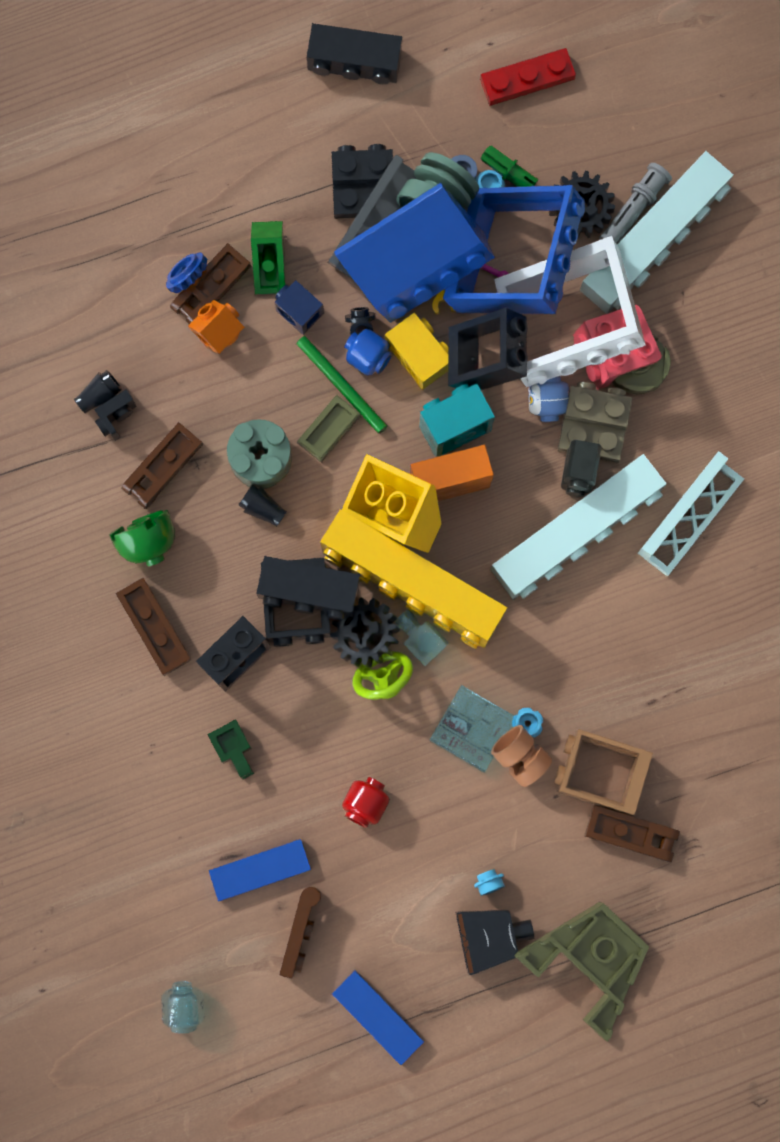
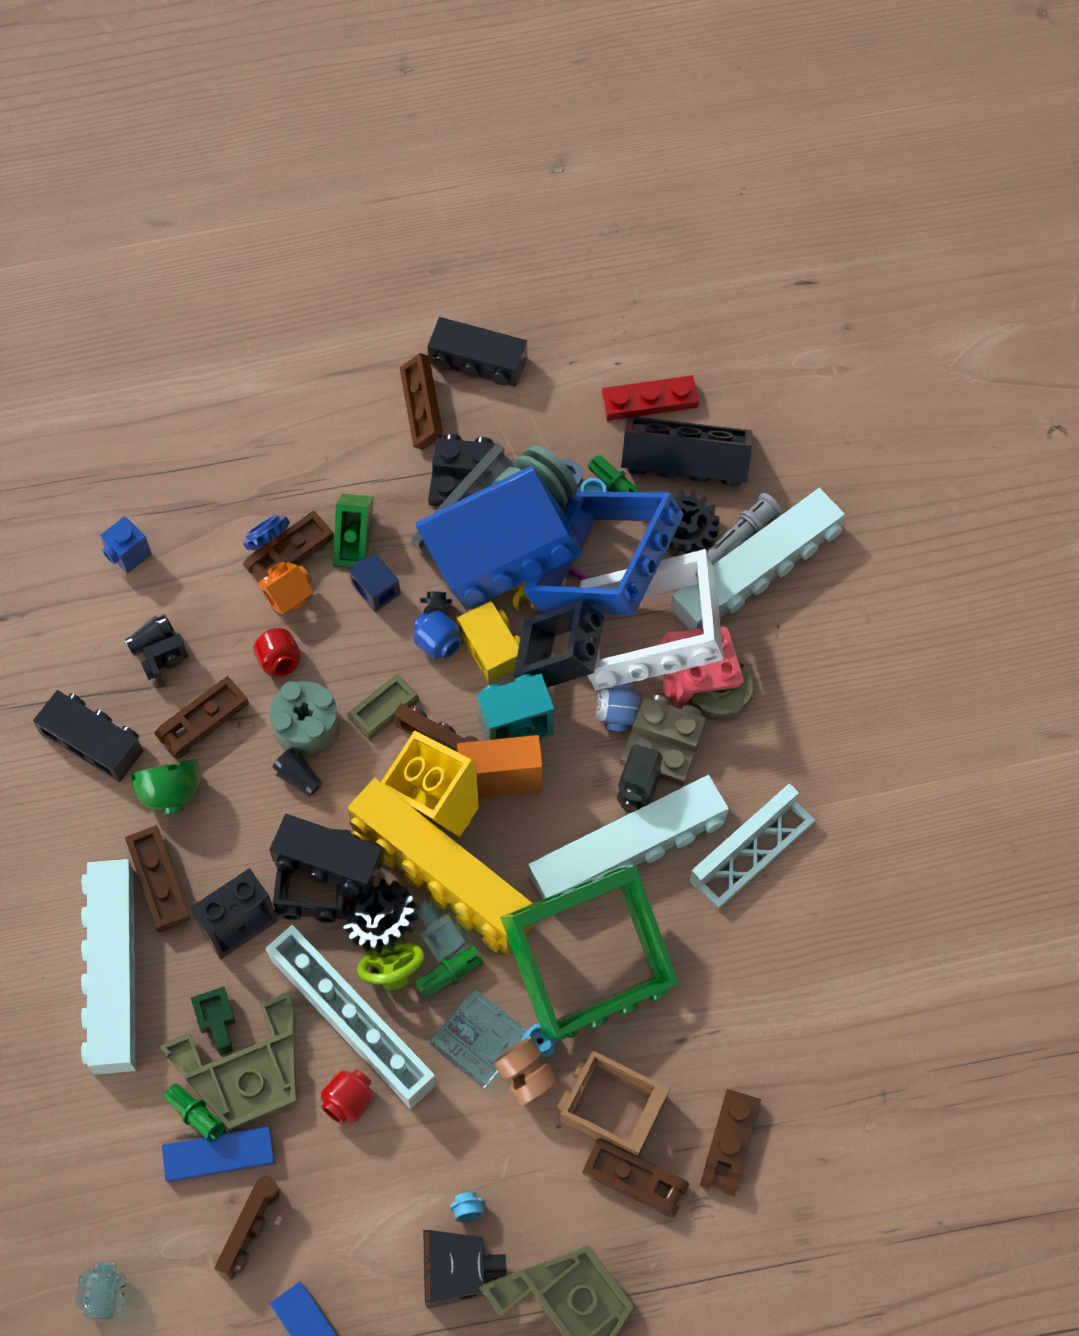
camera: 10 degrees right, 15 degrees down
green bar [296,336,388,434] -> none
none -> black brick [33,690,143,783]
none -> light aqua brick [81,859,136,1074]
none -> blue brick [100,516,152,573]
none -> olive wing [160,992,297,1132]
none -> green axle [164,1083,225,1142]
none -> red head [253,628,301,677]
none -> light aqua brick [266,925,437,1110]
none -> reddish brown plate [394,703,479,752]
none -> reddish brown plate [400,353,444,450]
none -> green axle [415,945,483,998]
none -> green window [500,865,679,1041]
none -> black slope [621,416,752,486]
none -> reddish brown plate [700,1089,761,1196]

